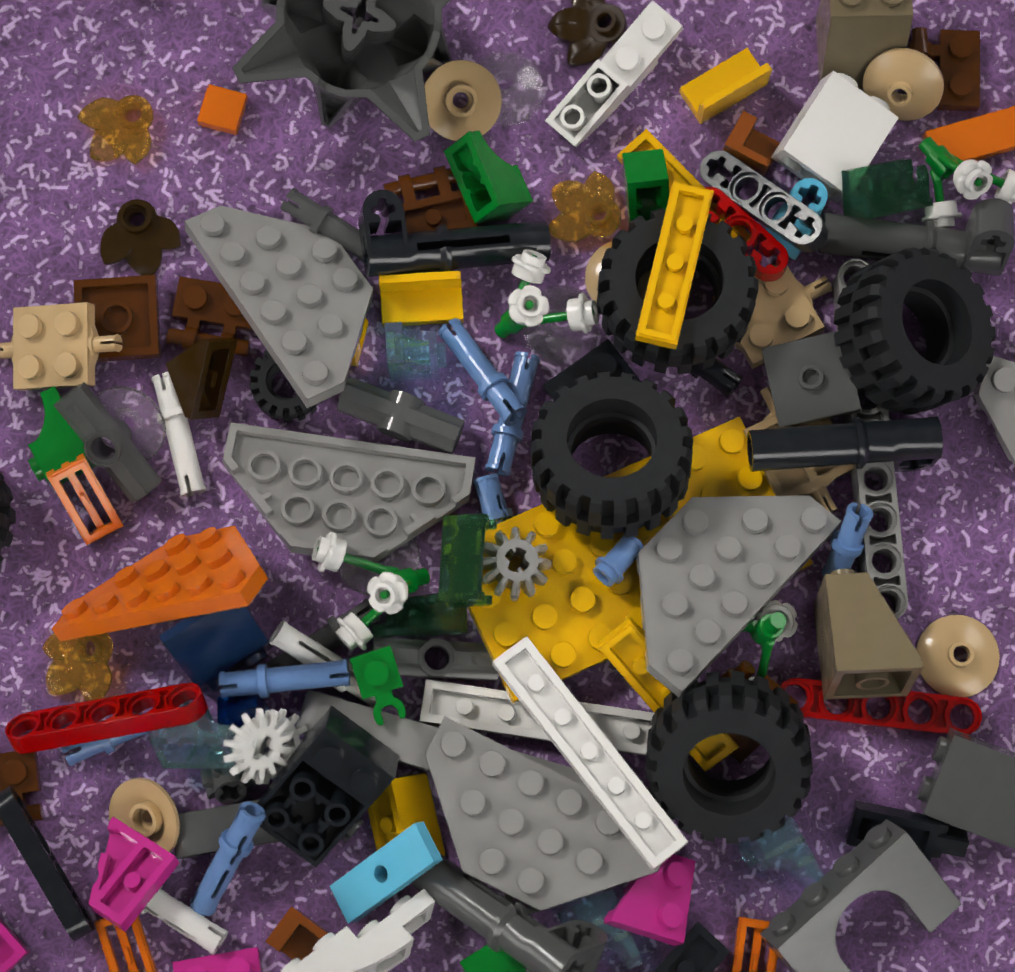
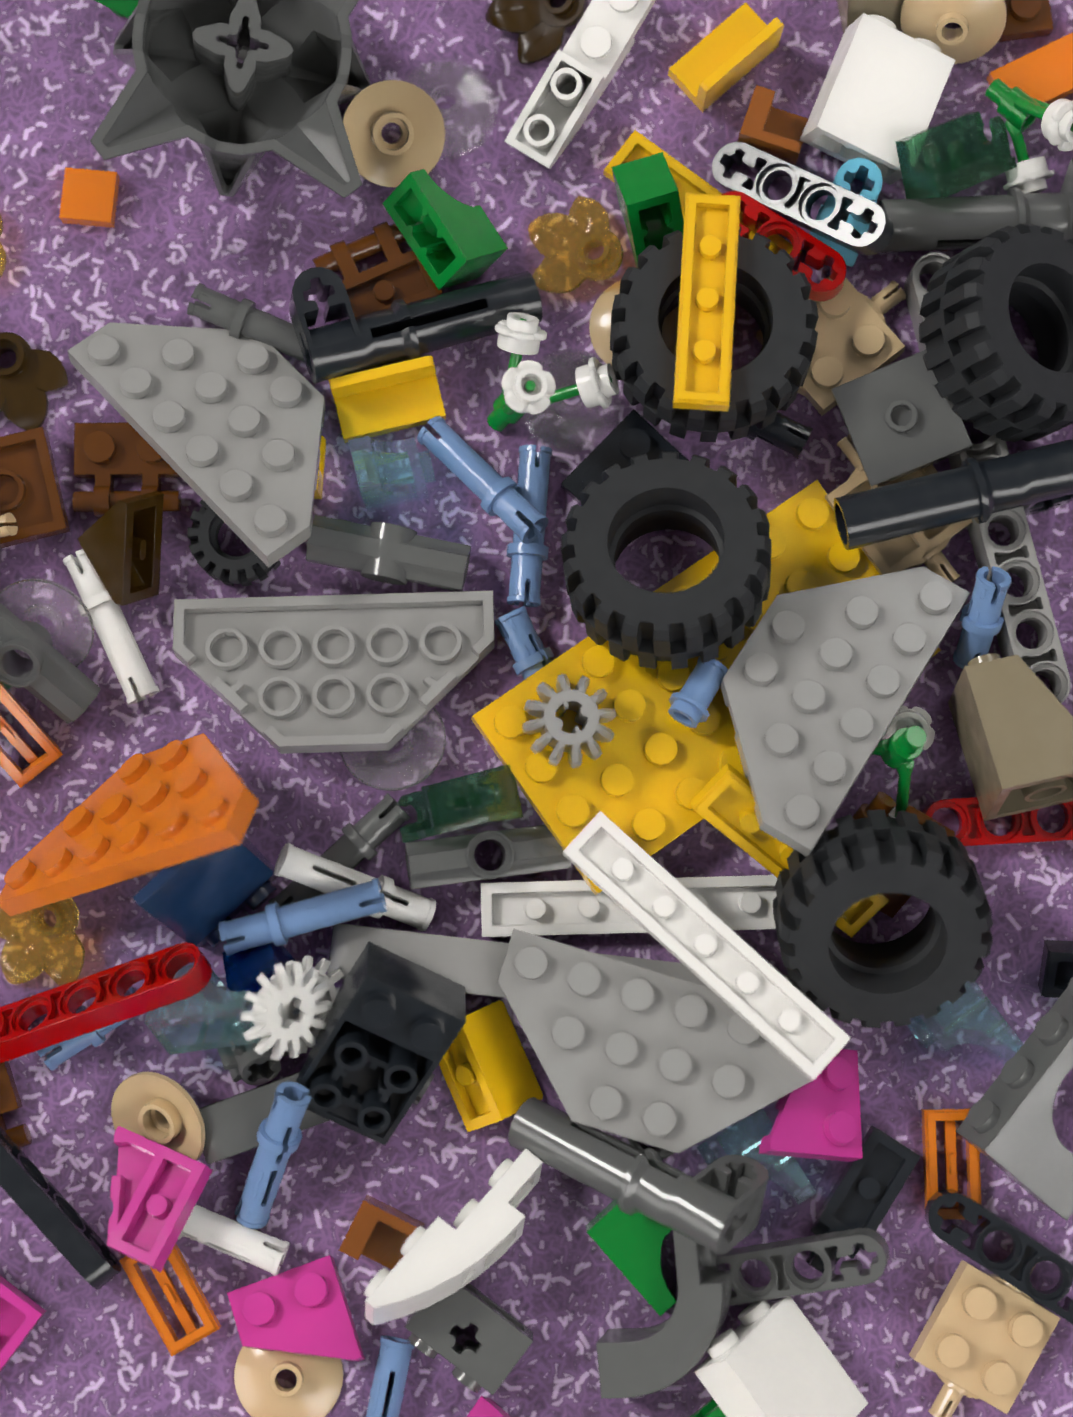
camera: 10 degrees left, 5 degrees up
white plant [312,532,430,651] -> none
medium azure tile [330,821,443,924] -> none
green plate [350,645,406,726] -> none
clear green hinge [438,513,497,608] -> none

